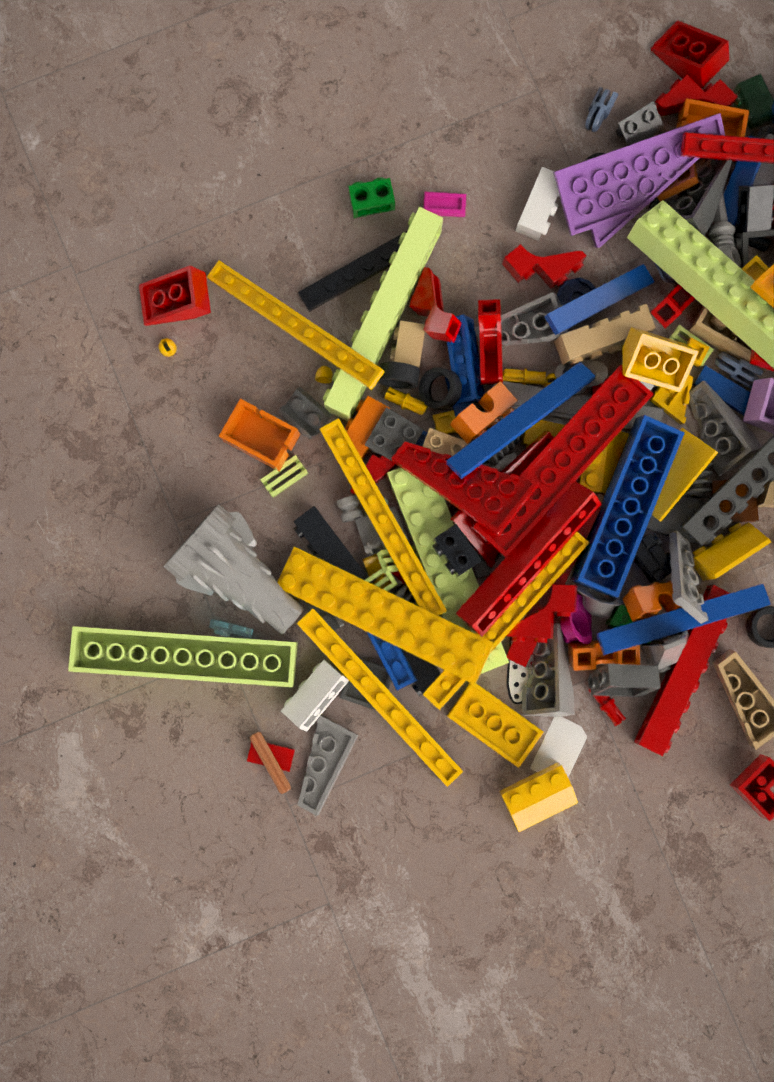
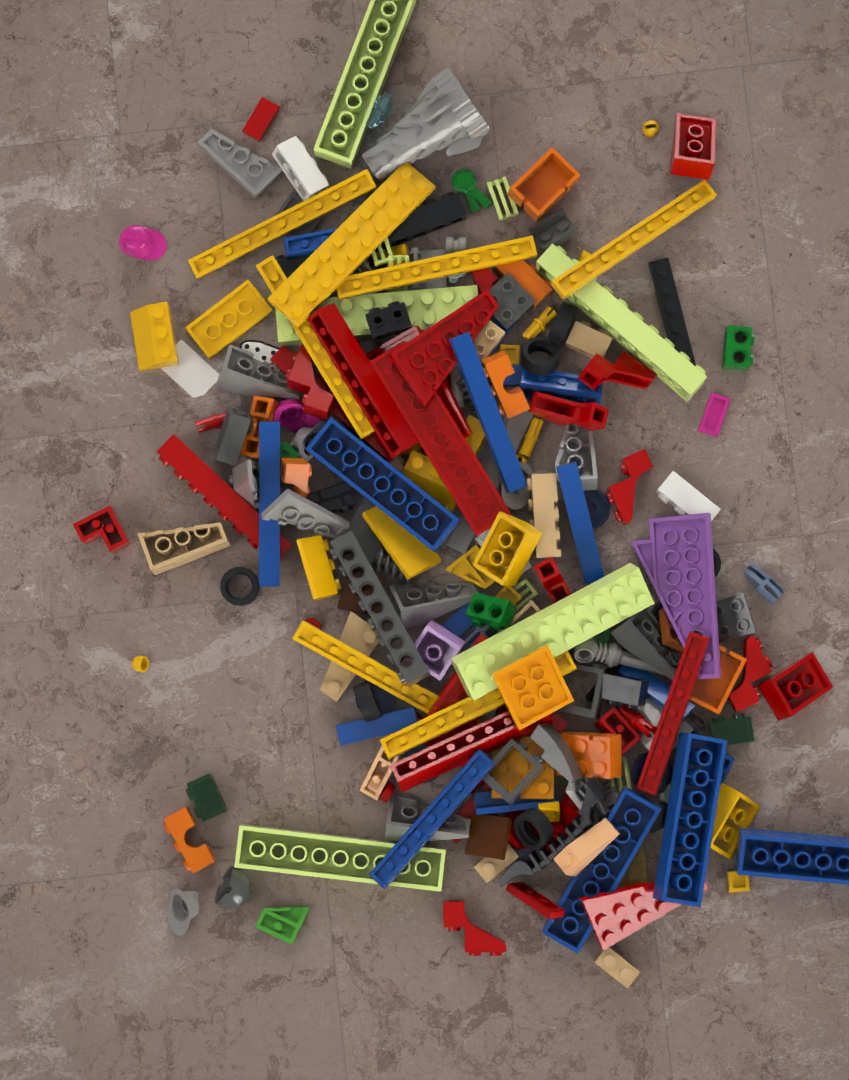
camera: 115 degrees right, 0 degrees up
nougat axle [250,732,291,794] -> none
none -> dark pink piece [119,225,167,261]
none -> green piece [451,168,492,213]
none -> green brick [466,592,517,631]

